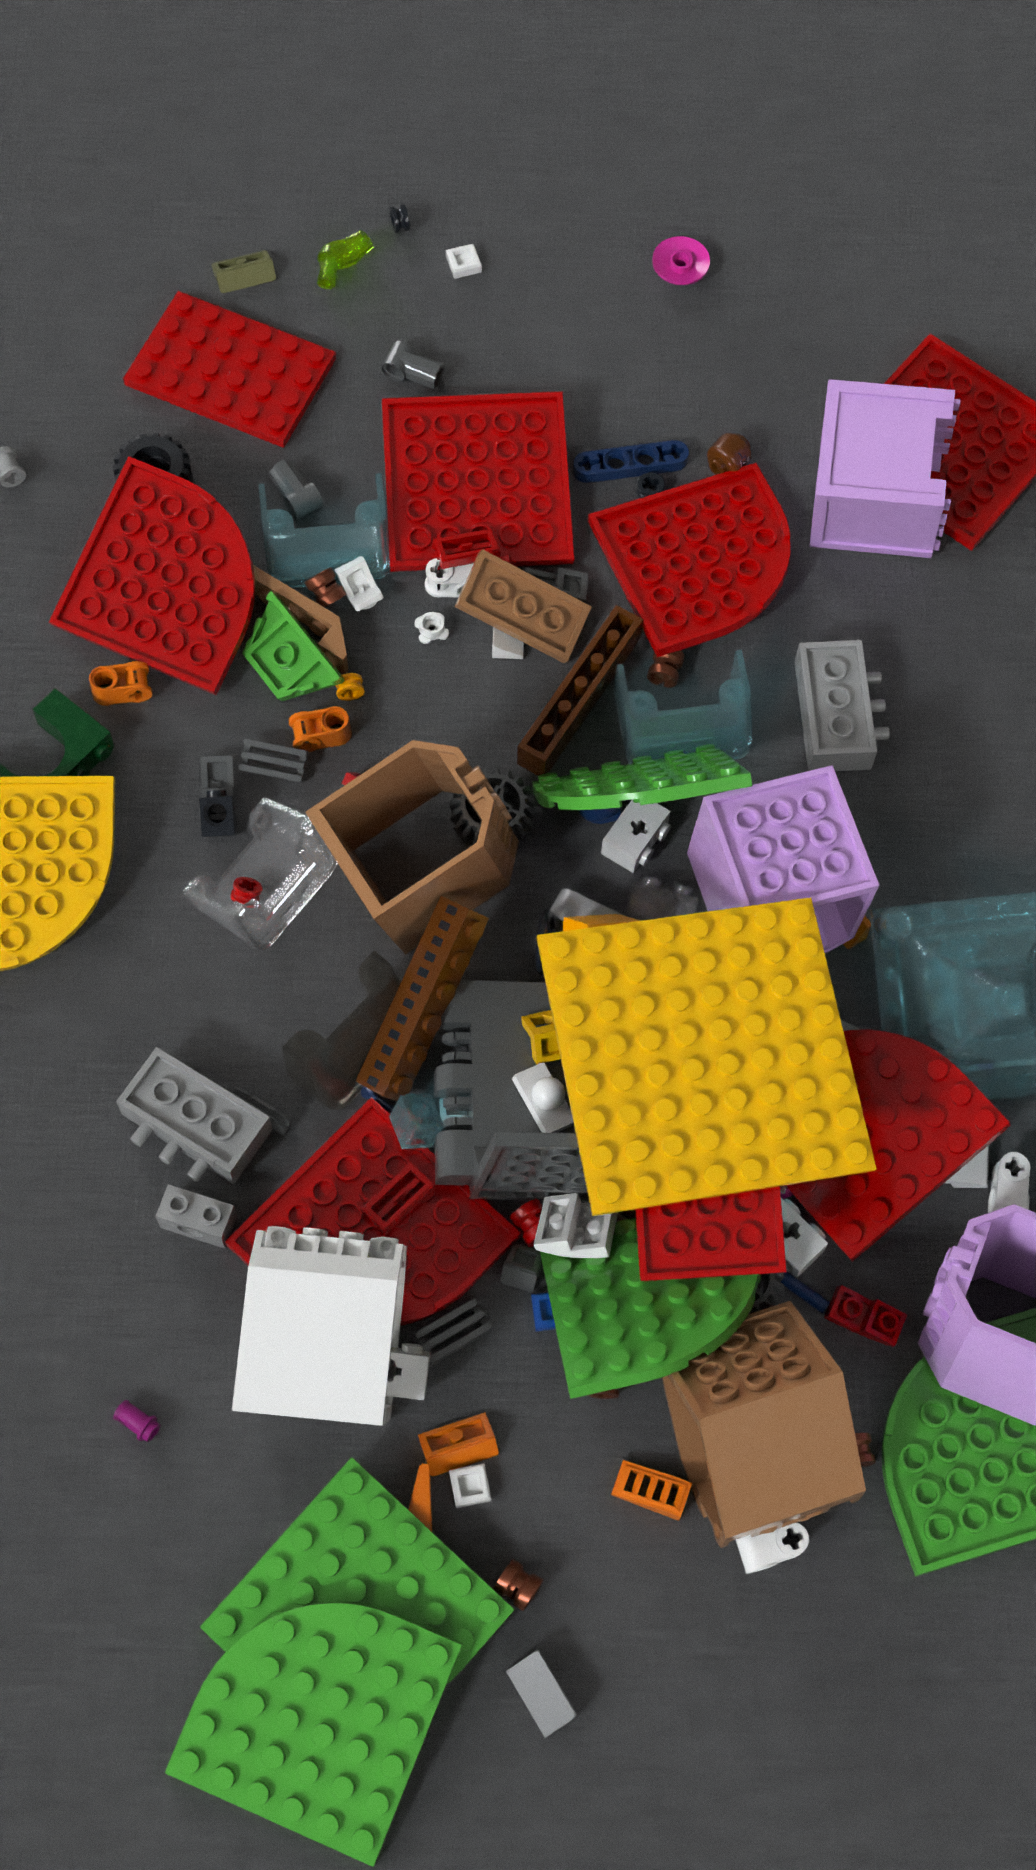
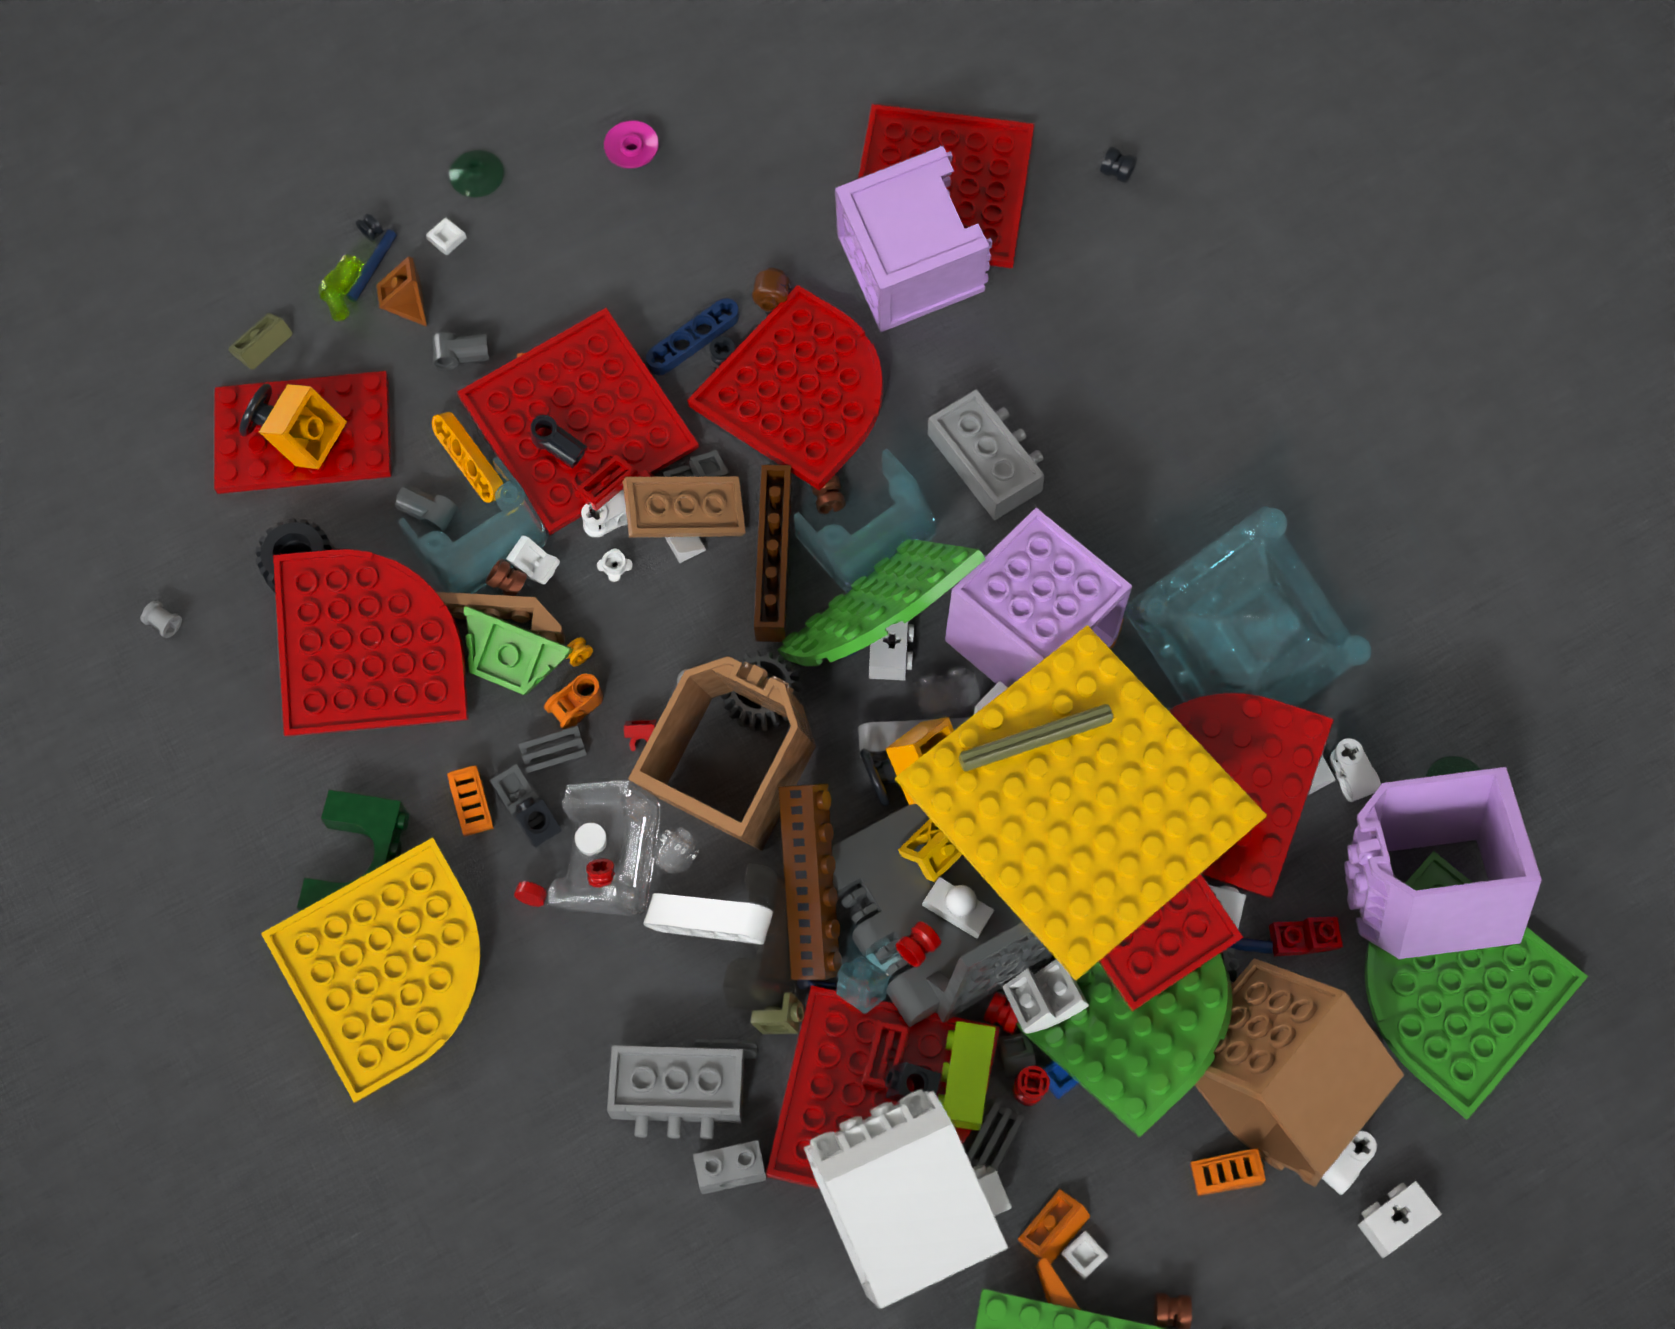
camera: 25 degrees left, 0 degrees up
orange piece [89,661,153,706] -> none
none -> light orange piece [239,384,347,469]
none -> dark blue bar [346,229,397,302]
none -> dark orange slope [377,256,427,327]
none -> light orange beam [432,412,505,503]
none -> orange slope [447,765,494,837]
none -> clear green dish [449,150,504,198]
none -> red tile [514,881,547,907]
none -> black piece [531,415,587,468]
none -> white tile [575,823,607,856]
none -> white beam [643,893,773,944]
none -> clear head [652,827,699,875]
none -> olive bracket [751,992,804,1034]
none -> black brick [885,1062,941,1102]
none -> red wheel [896,921,941,967]
none -> lime brick [938,1021,996,1131]
none -> olive axle [959,704,1114,771]
none -> red wheel [1012,1066,1050,1106]
none -> white brick [1357,1181,1442,1258]

